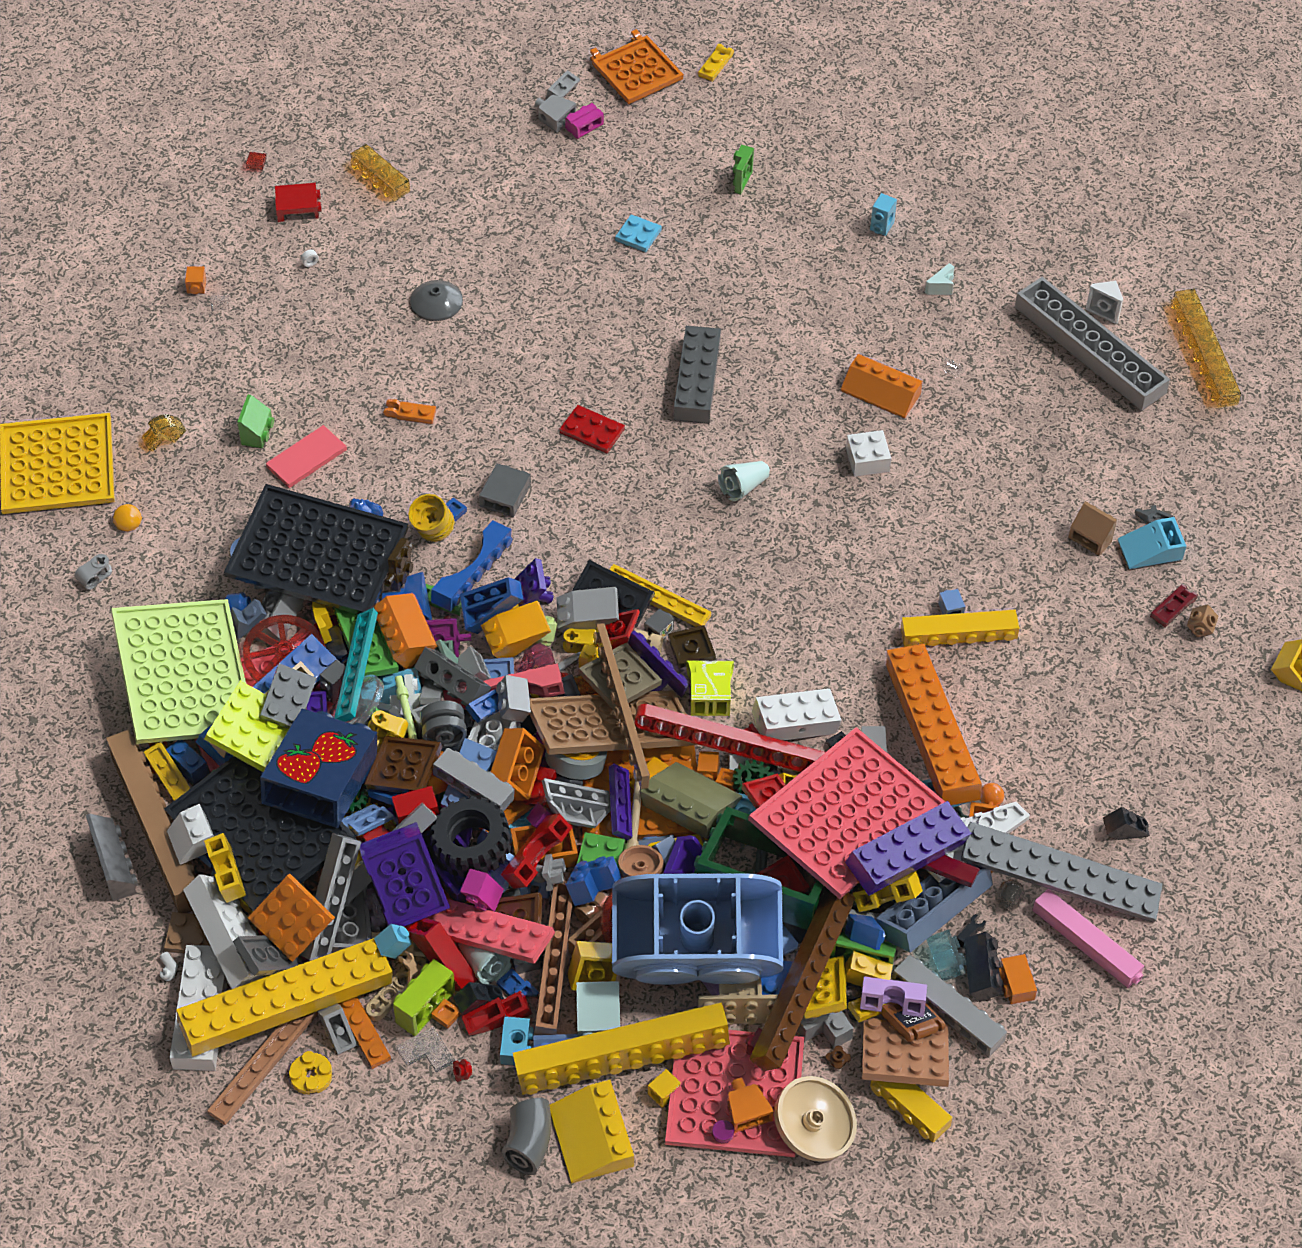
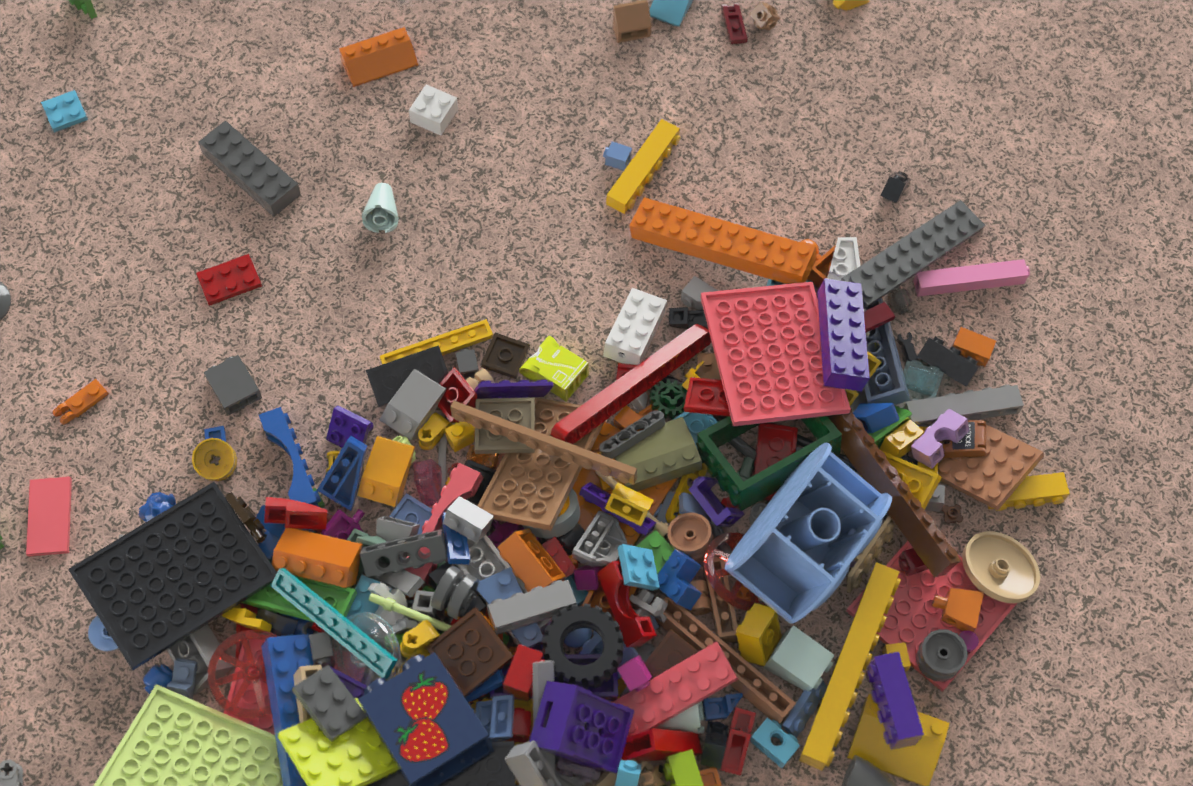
camera: 55 degrees left, 10 degrees up
none -> red slope [264,497,328,530]
none -> dark grey beam [599,411,665,459]
none -> yellow brick [605,483,654,526]
none -> medium azure plate [617,544,660,590]
none -> dark purple brick [866,652,924,750]
none -> dark grey wheel [916,629,968,682]

